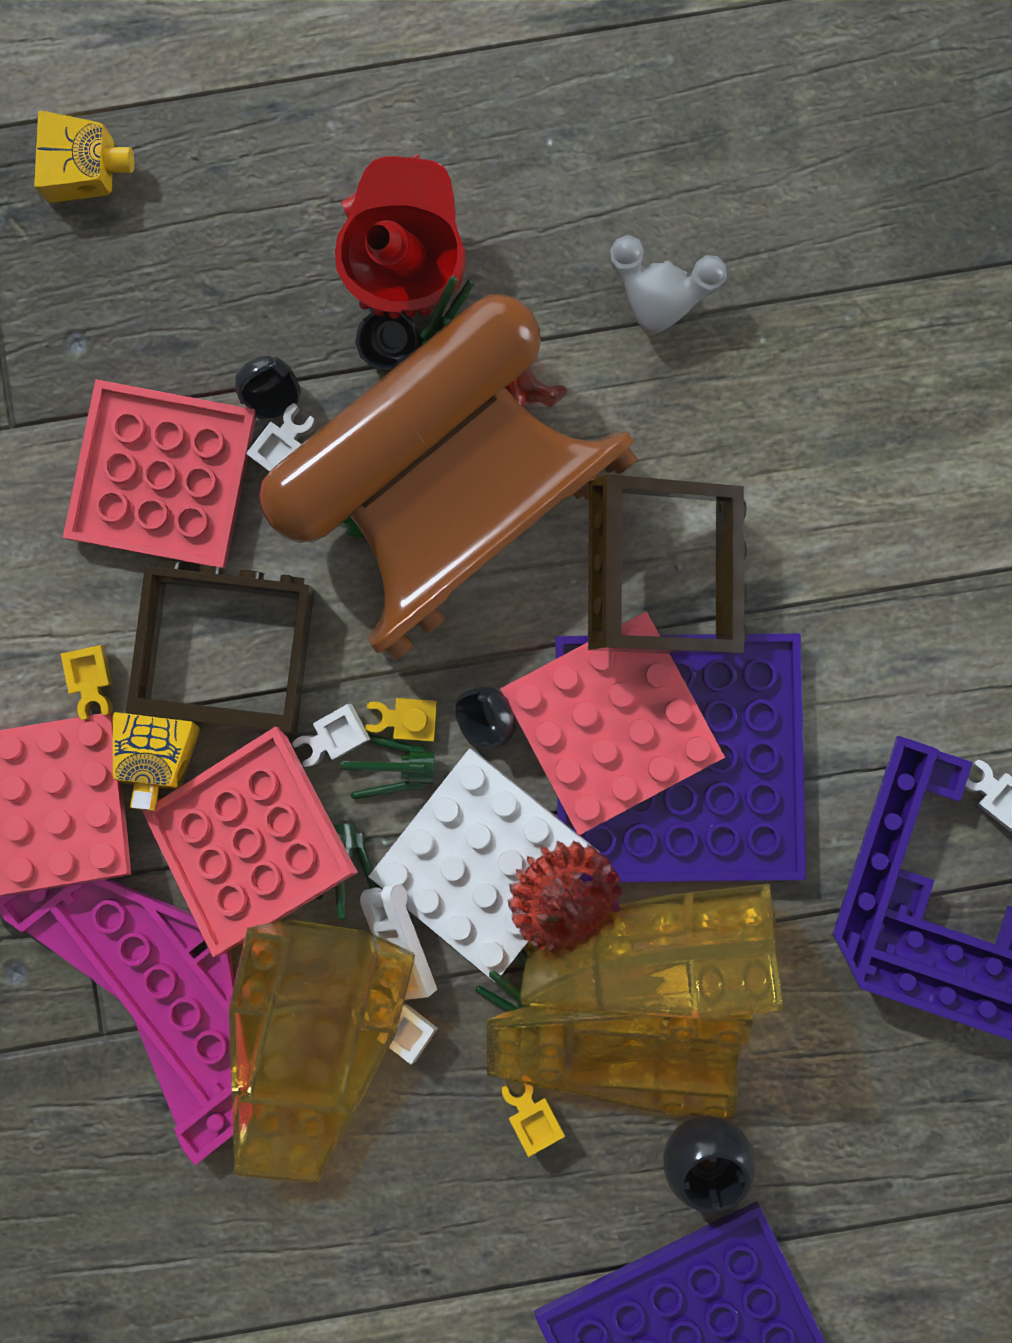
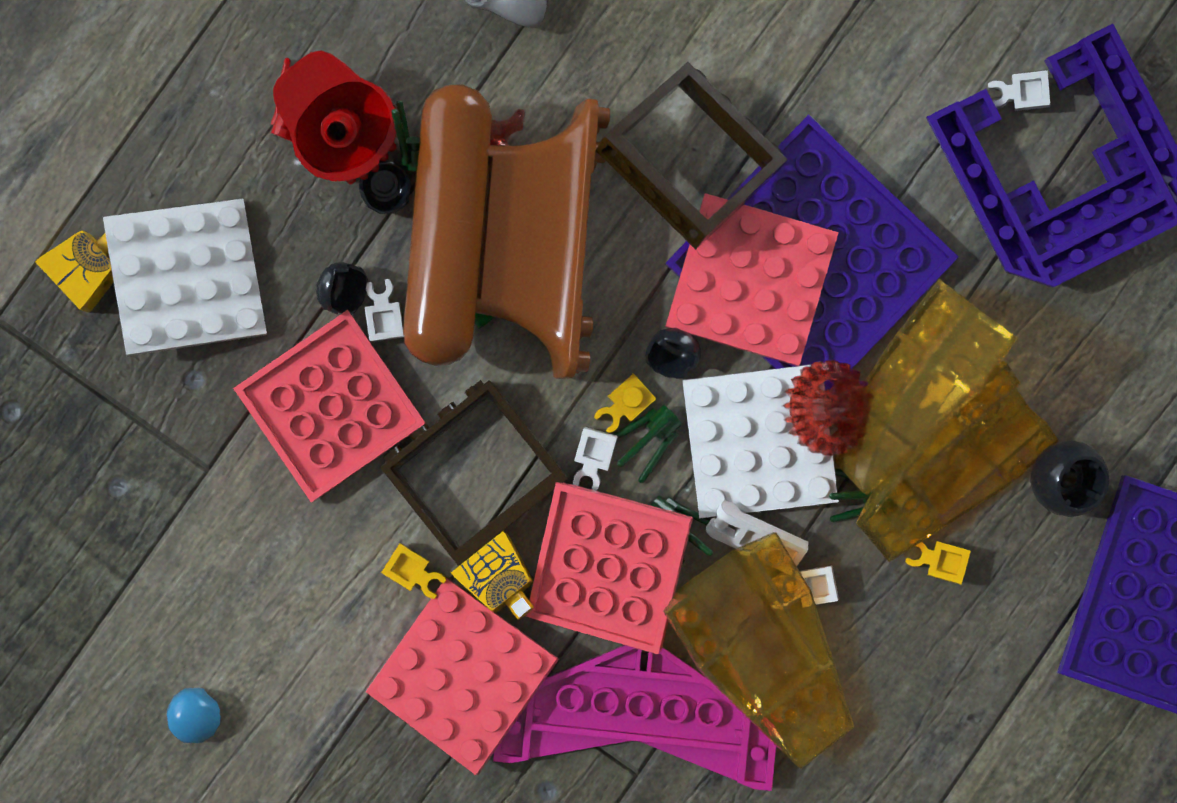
camera: 40 degrees left, 0 degrees up
none -> white plate [103,199,267,356]

